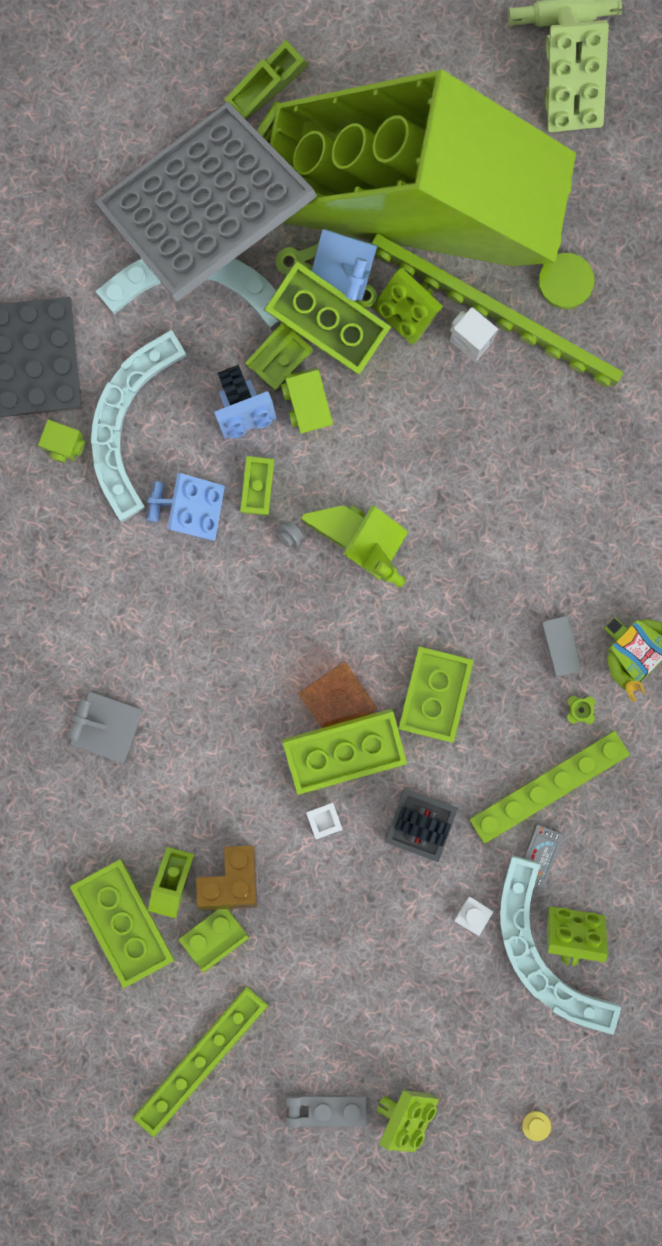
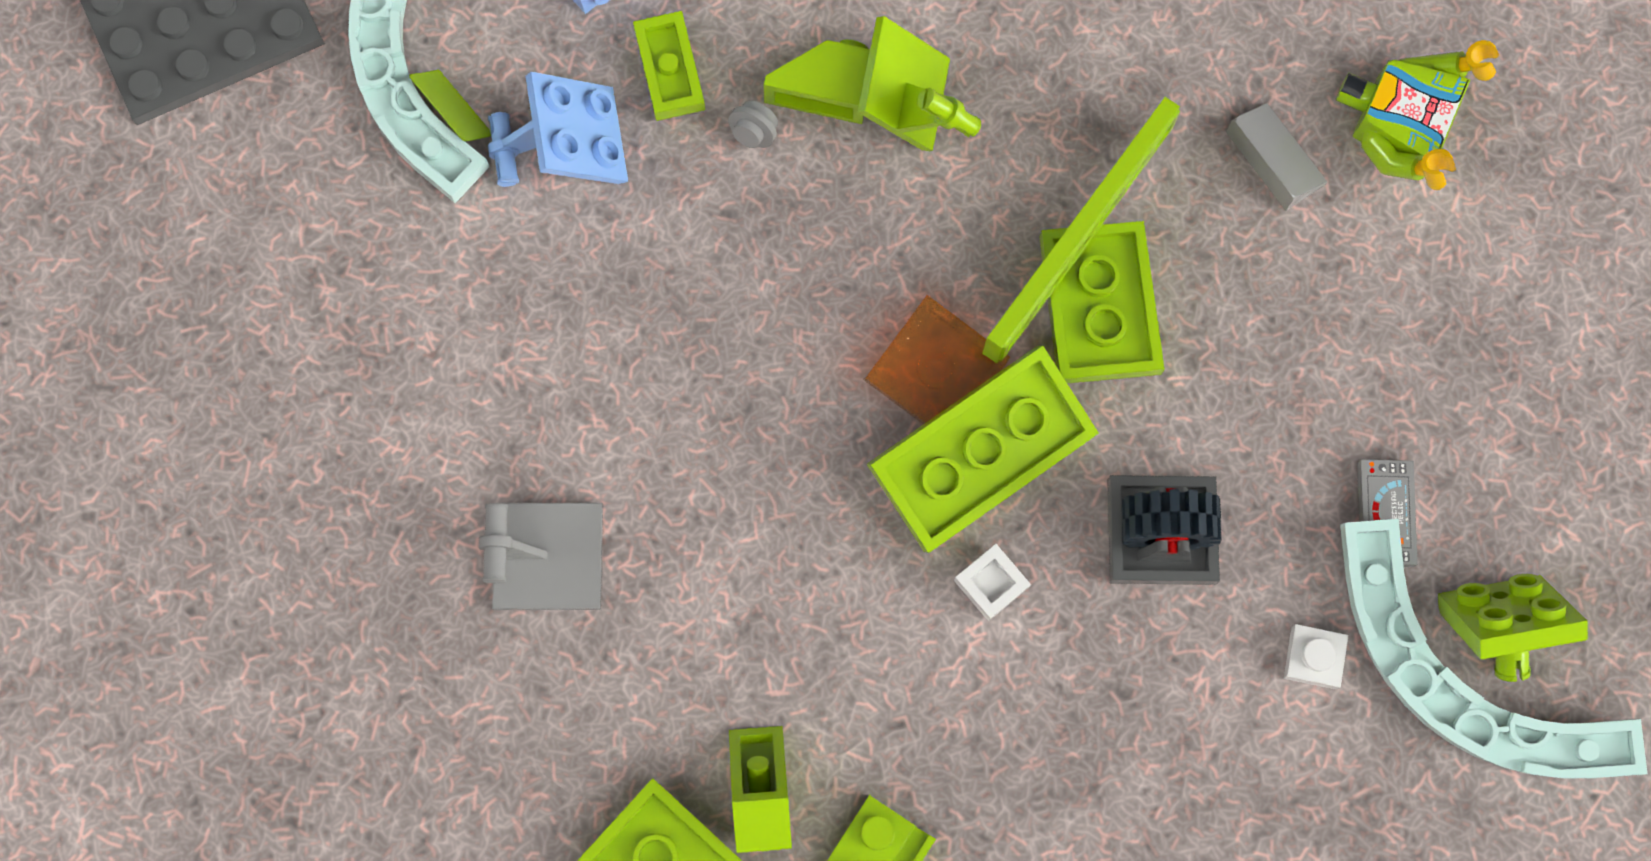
camera: 25 degrees left, 10 degrees down
lime brick [38,419,85,463] -> none
pearl gold brick [196,845,257,911] -> none
lime plate [469,731,630,844] -> none
lime plate [567,696,596,724] -> none
none -> lime sticker [409,69,491,141]
none -> lime tile [982,97,1180,363]

